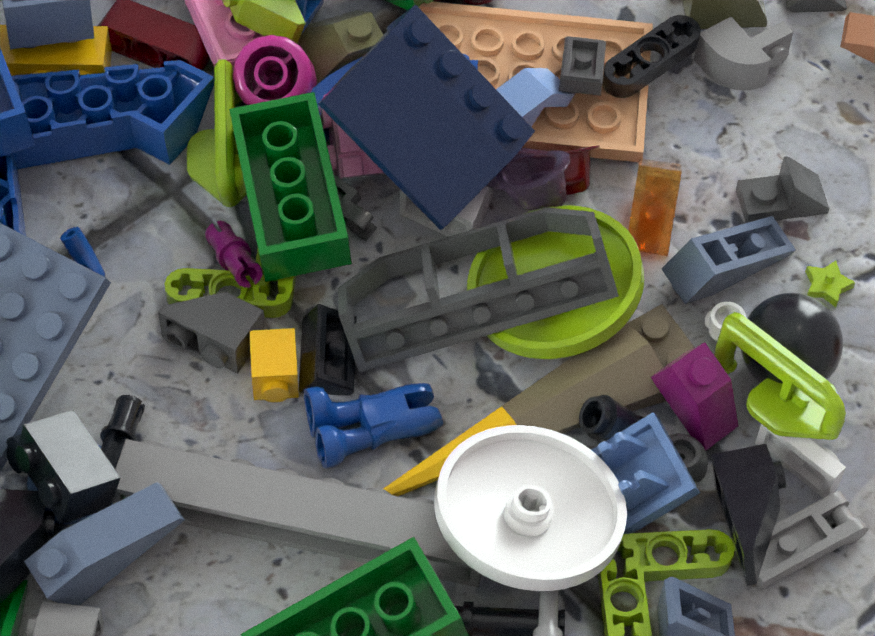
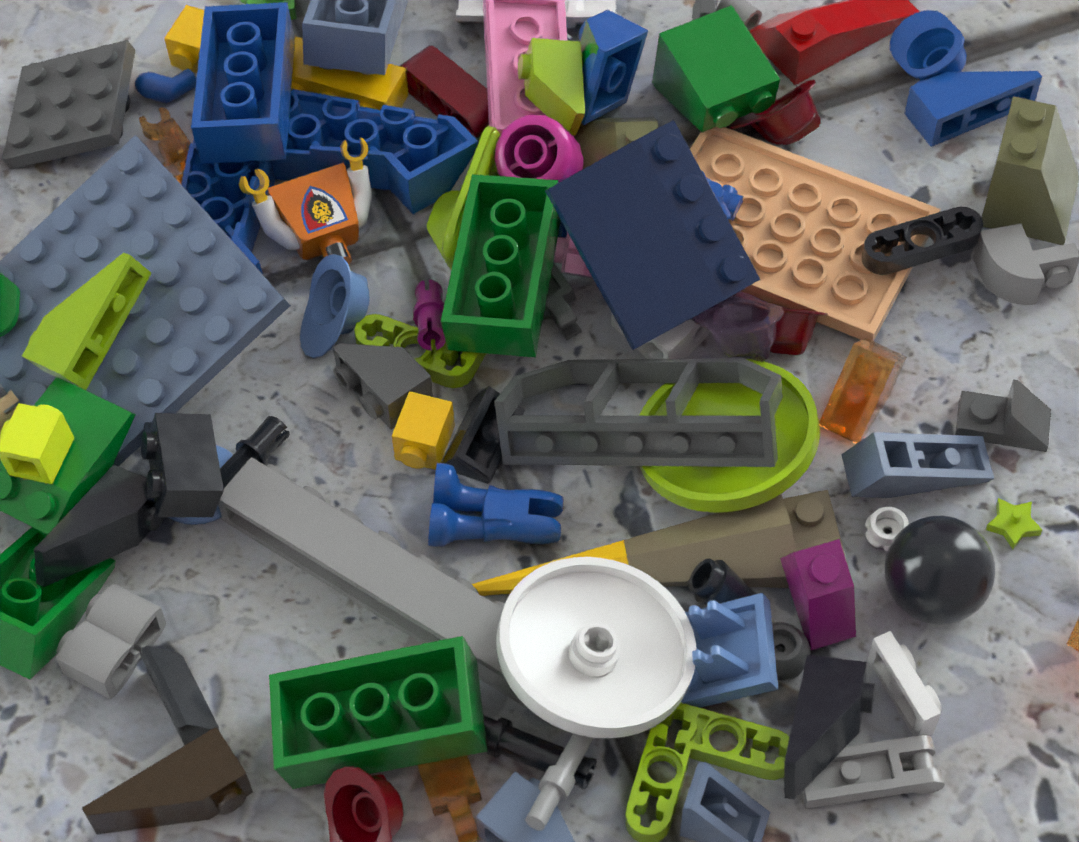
camera: 25 degrees right, 0 degrees up
sand blue slope [24,482,185,605] -> none
blue arm [60,227,106,277] -> none
light blue slope [496,68,575,127] -> none
dark grey plate [559,36,606,96] -> none
lime piece [714,312,846,440] -> none
none -> torso [239,137,372,264]
none -> medium blue piece [300,254,370,358]

